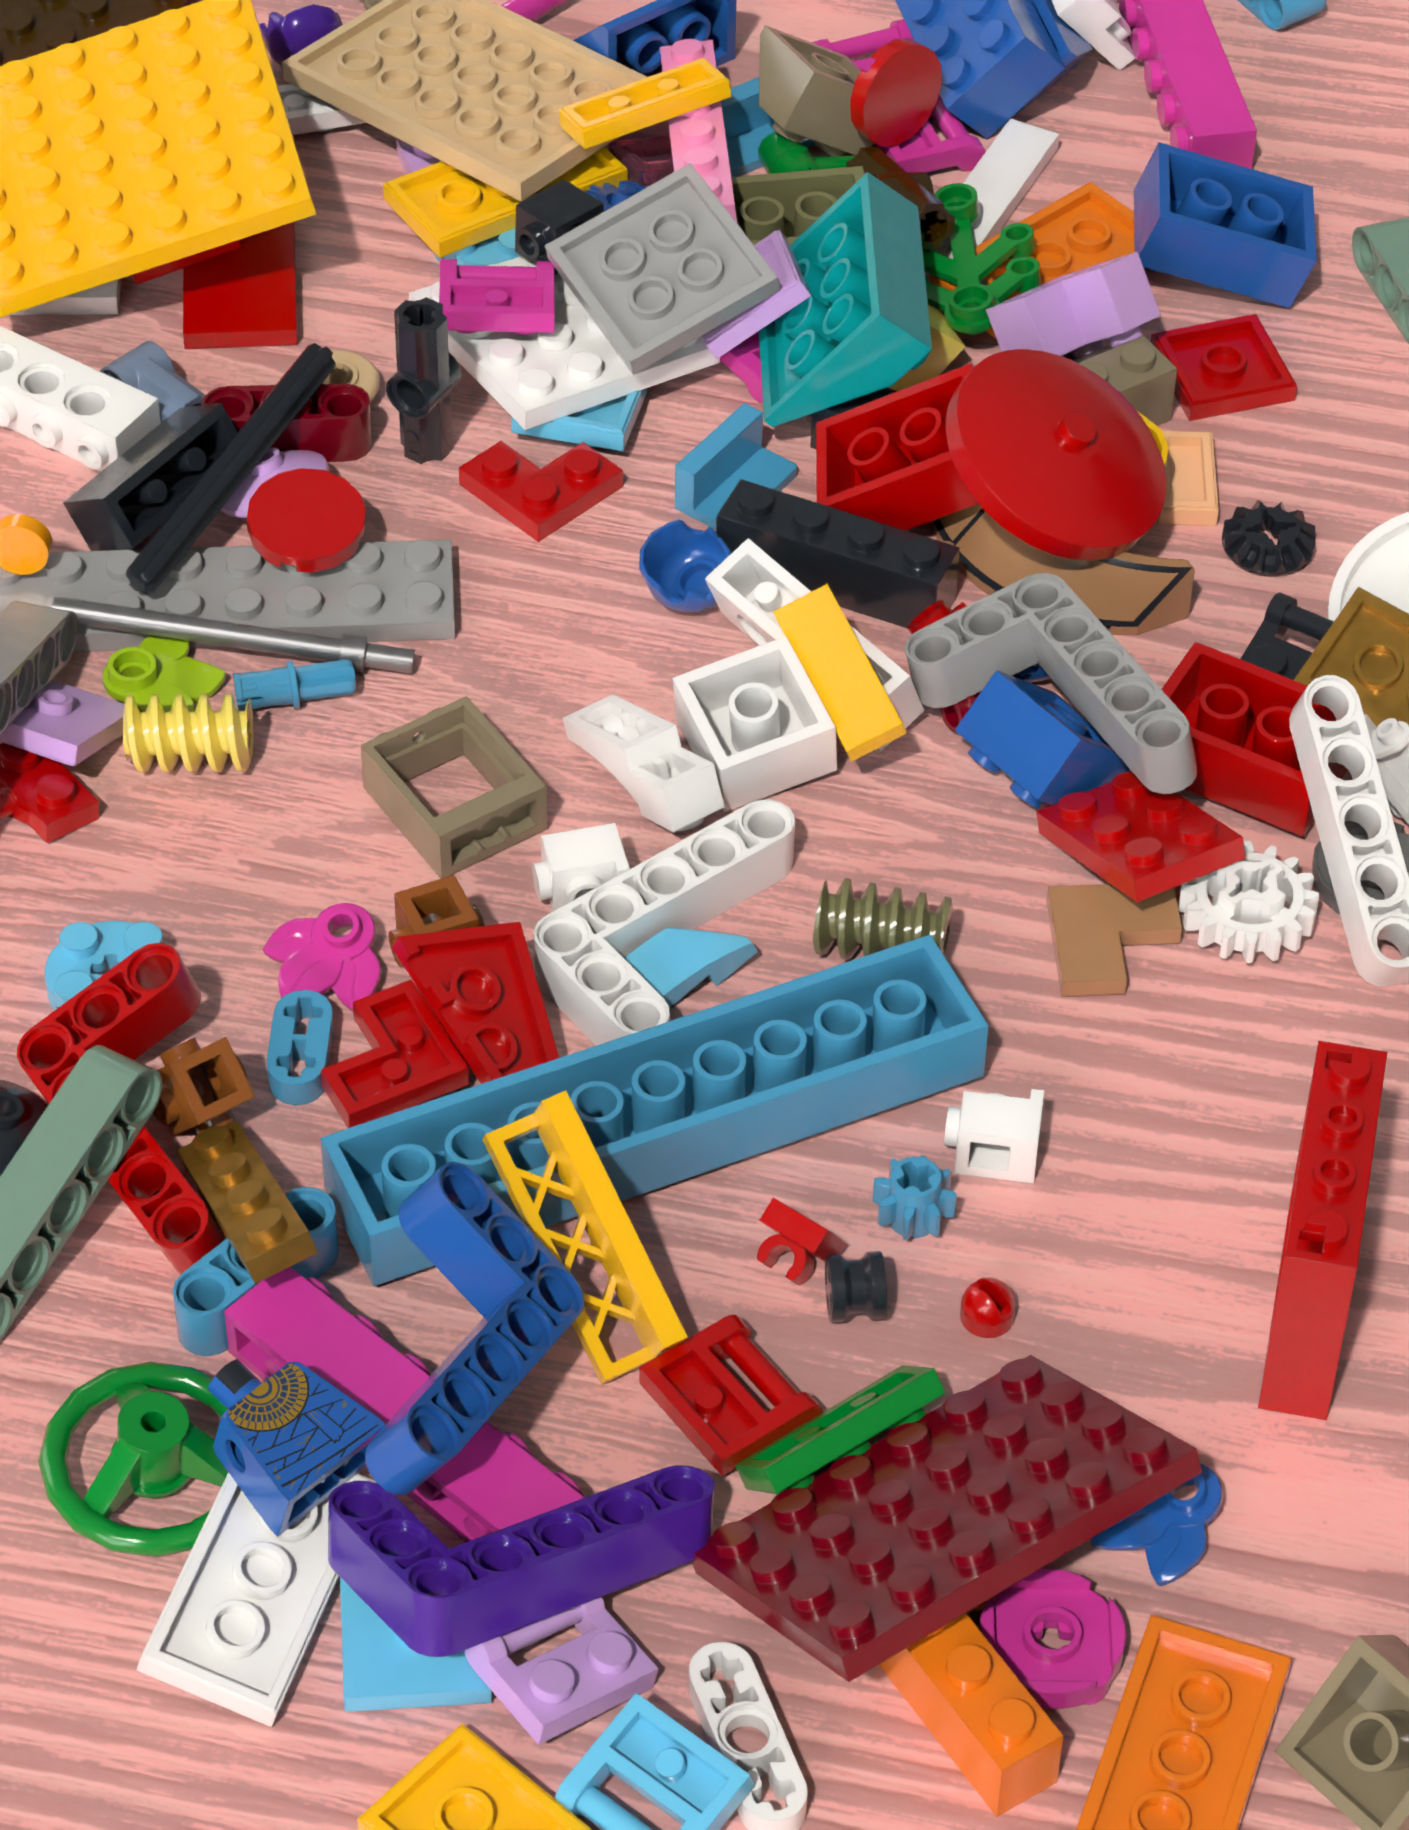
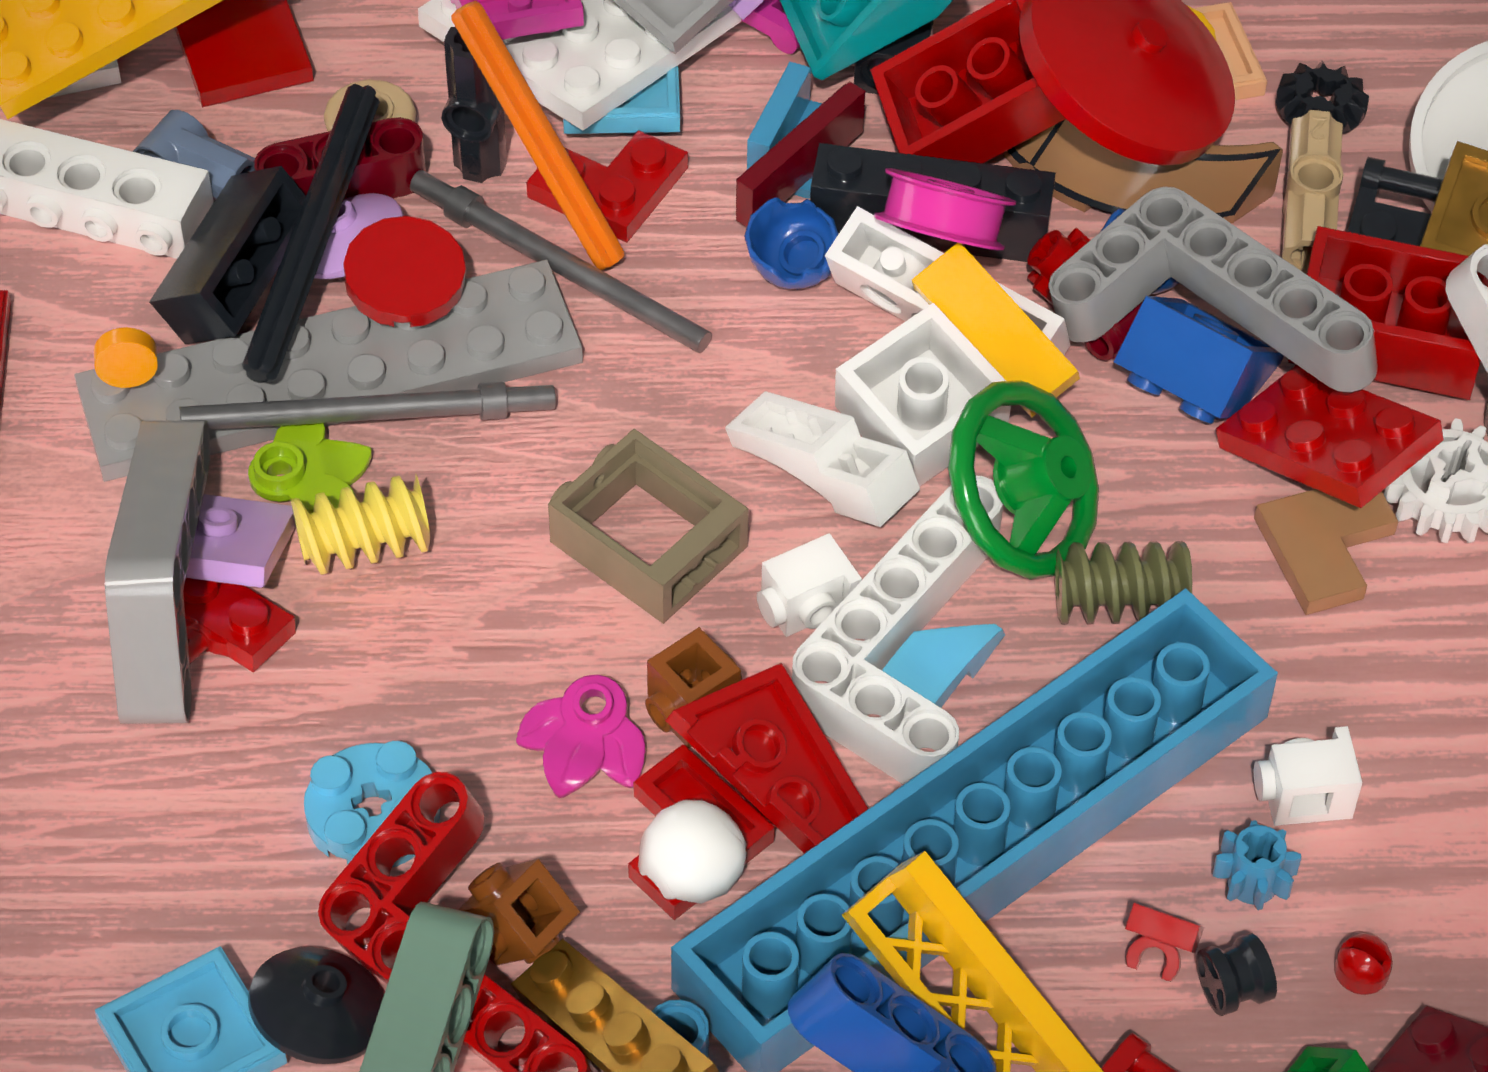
camera: 15 degrees left, 5 degrees up
dark azure axle [233,659,356,711] -> none
dark azure beam [267,990,334,1106] -> none
none -> flat silver bar [410,170,712,353]
none -> orange axle [451,1,624,270]
none -> white hair [638,800,747,904]
none -> dark red tile [736,81,866,227]
none -> dark pink wheel [874,168,1016,250]
none -> green piece [948,380,1099,579]
none -> tan piece [1282,110,1344,275]

